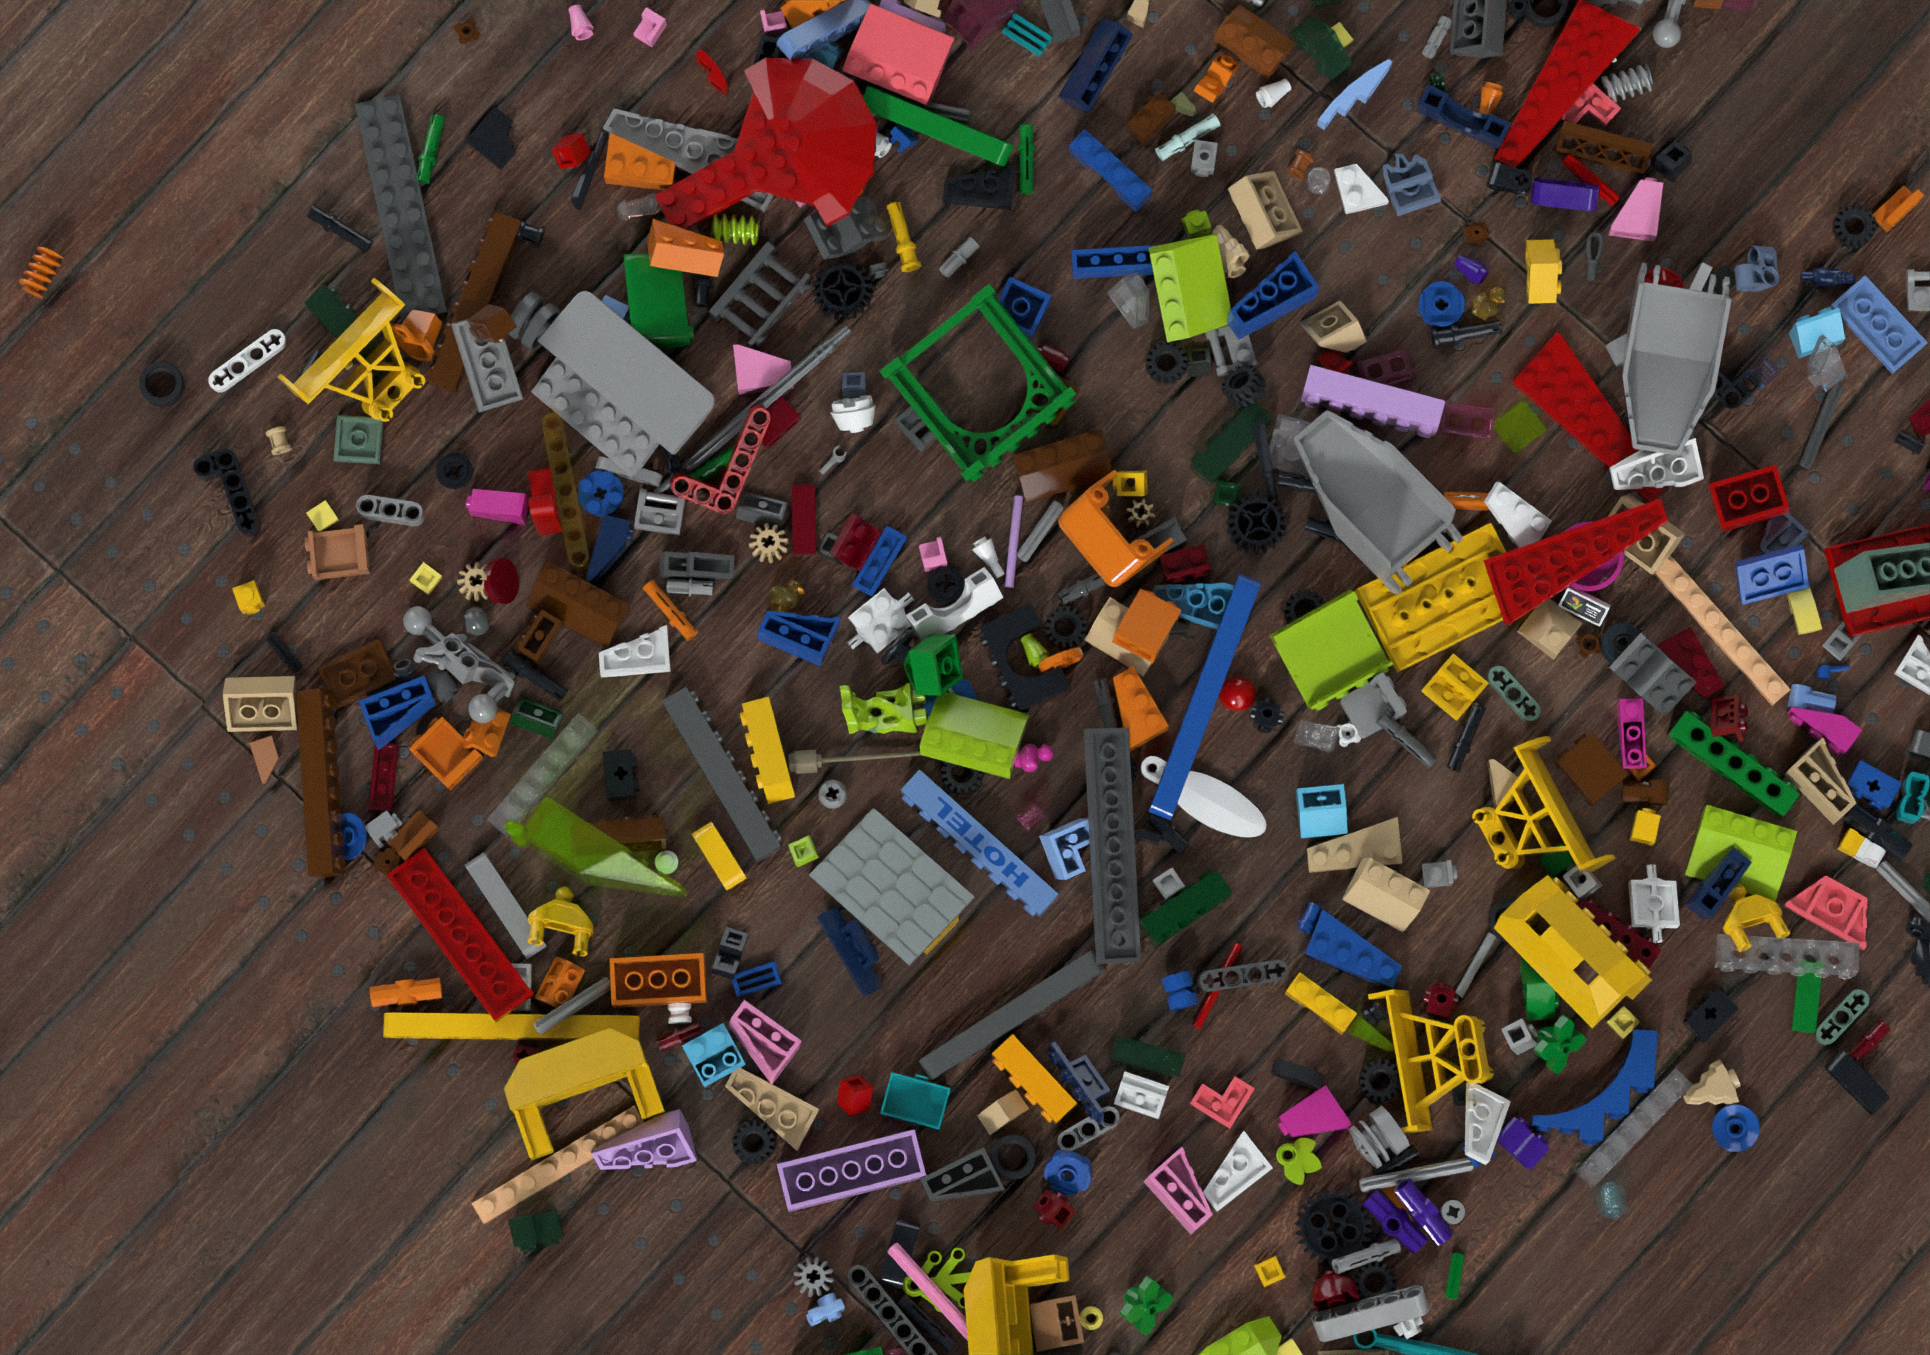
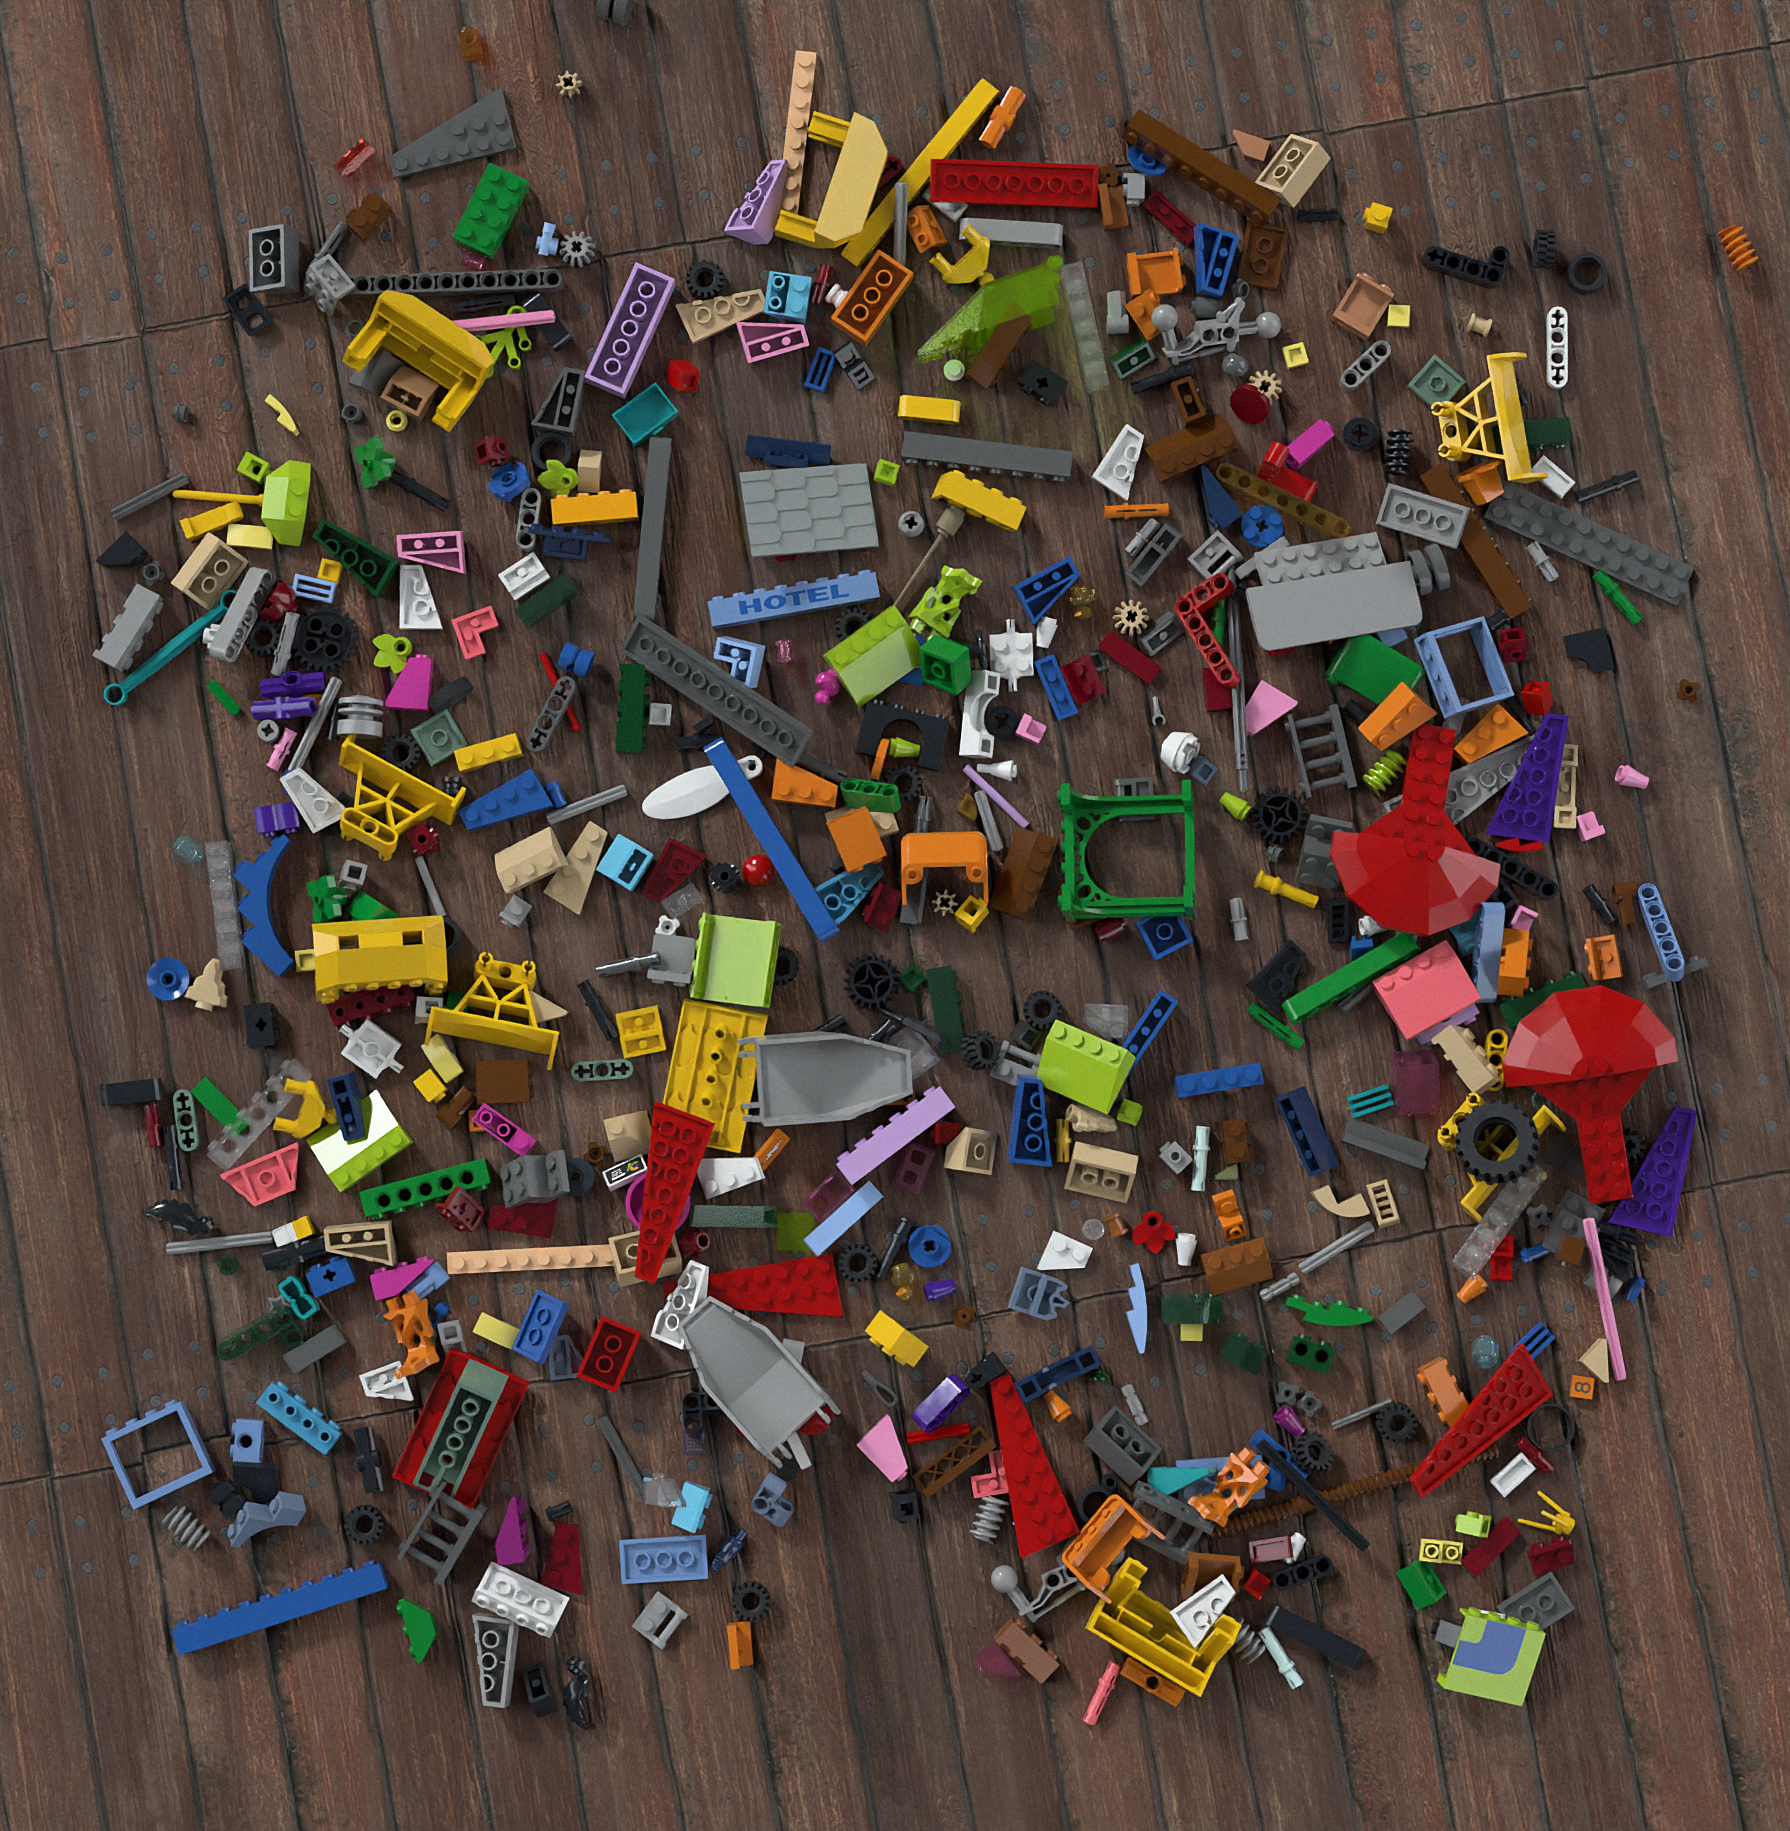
camera: 120 degrees right, 5 degrees up
reddish brown brick [467,304,517,343] -> none
clear green brick [508,1210,564,1253] -> none
clear neon green slope [1347,1017,1394,1053] -> none
none -> black pin [163,1125,184,1190]
none -> bright pink pin [266,727,297,771]
none -> light blue tile [292,574,338,605]
none -> dark green wedge [313,518,401,598]
none -> orange hips [383,1290,440,1380]
none -> black pin [389,469,451,512]
none -> sand green tile [410,709,469,767]
none -> light yellow slope [421,1034,464,1083]
none -> lime plate [538,460,578,499]
none -> light grey axle [546,785,627,824]
none -> dark red wing [641,837,708,904]
none -> dark red rock [677,1227,710,1260]
none -> clear green slope [688,1205,777,1228]
none -> light blue slope [803,1181,884,1256]
none -> black tyre [838,1244,877,1283]
none -> green beam [840,778,901,813]
none -> pearl gold tile [956,793,977,822]
none -> white cone [1036,616,1058,648]
none -> yellow pin [1054,1119,1071,1162]
none -> light grey piece [1106,291,1129,334]
none -> red plate [1132,1211,1175,1254]
none -> lime cone [1219,792,1252,821]
none -> black slope [1325,897,1349,943]
none -> black piece [1383,429,1414,476]
none -> medium blue window [1414,616,1514,719]
none -> black beam [1466,837,1558,901]
none -> dark purple wing [1485,713,1569,843]
none -> dark red brick [1497,627,1529,663]
none -> light grey axle [1526,541,1558,582]
none -> black tyre [1531,229,1556,269]
none -> white tile [1532,455,1576,499]
none -> tan slope [1553,744,1578,829]

